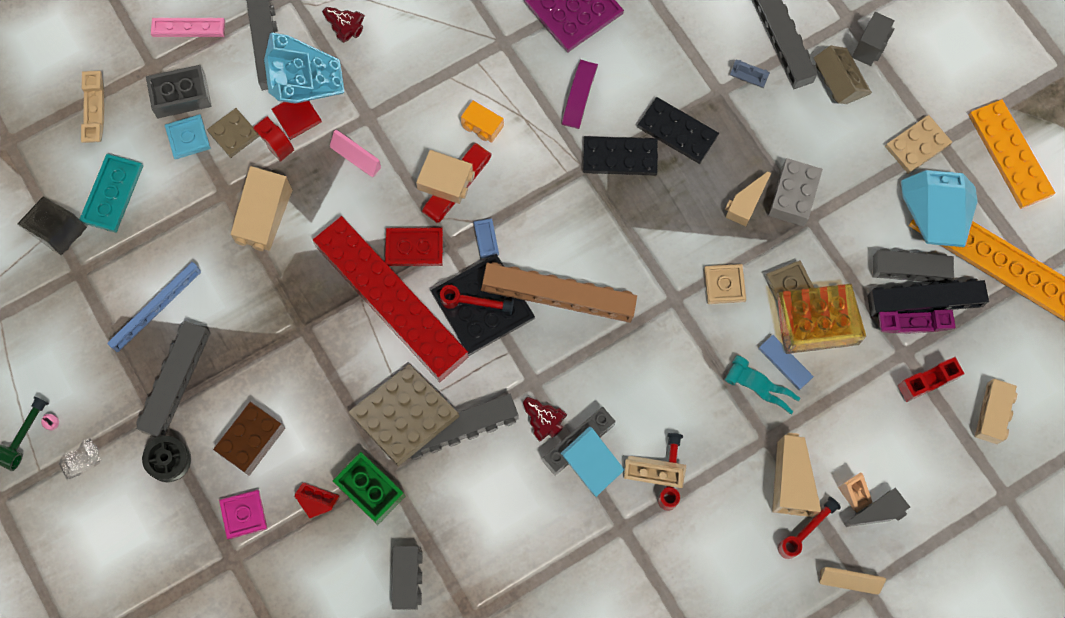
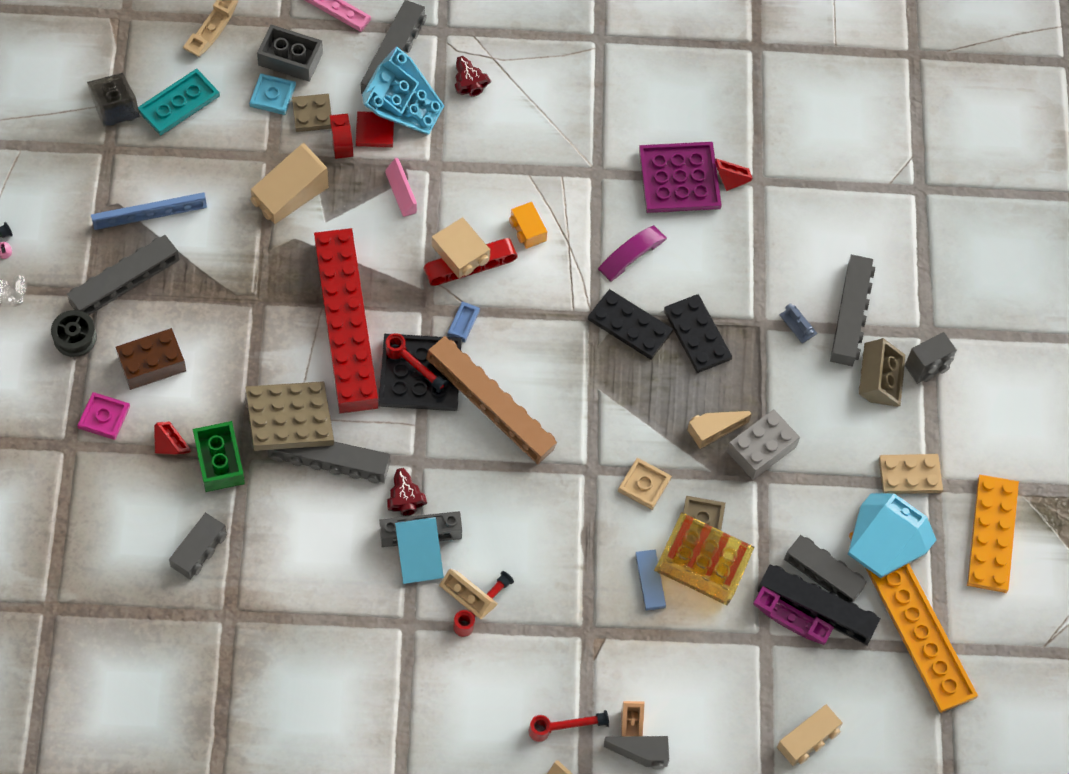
camera: 30 degrees right, 10 degrees down
red plate [385,228,443,266] -> none
teal flag [725,355,801,415] -> none
tan slope [772,433,821,517] -> none
red arch [898,357,965,402] -> none

